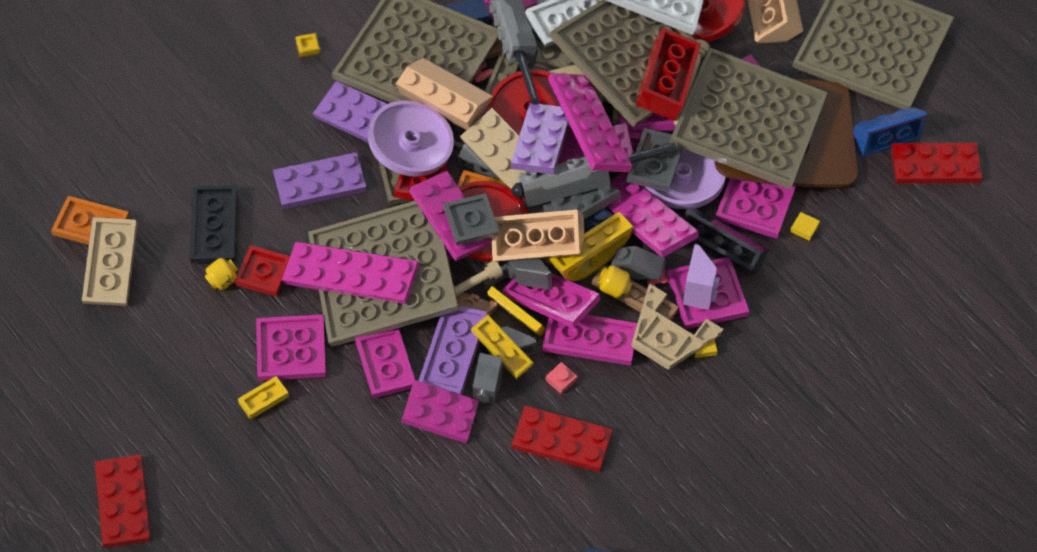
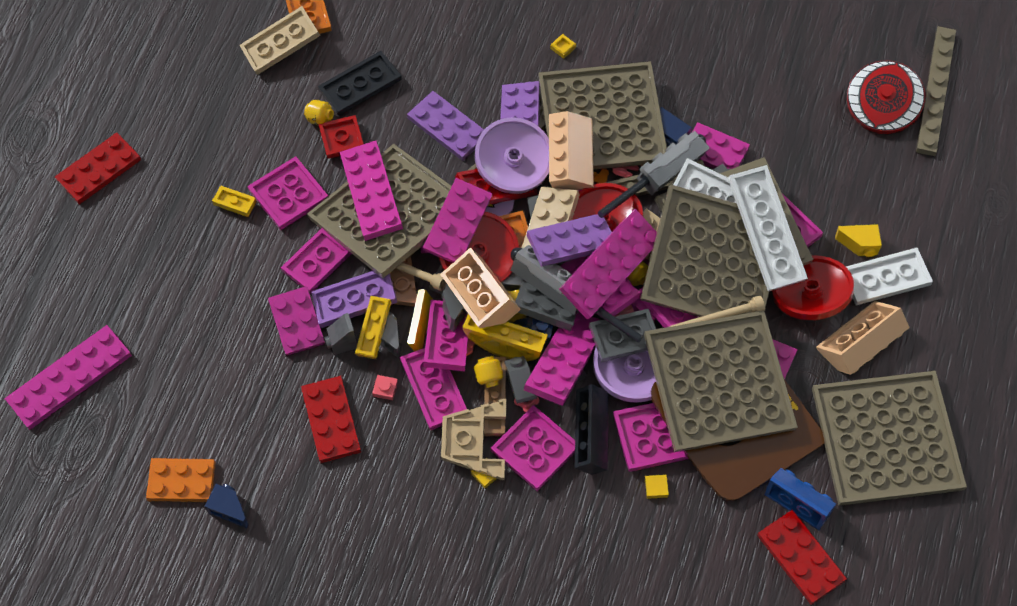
camera: 60 degrees right, 5 degrees up
dark grey plate [443,193,499,246] -> none
red brick [635,27,701,121] -> none
lavender slope [683,244,720,310] -> none

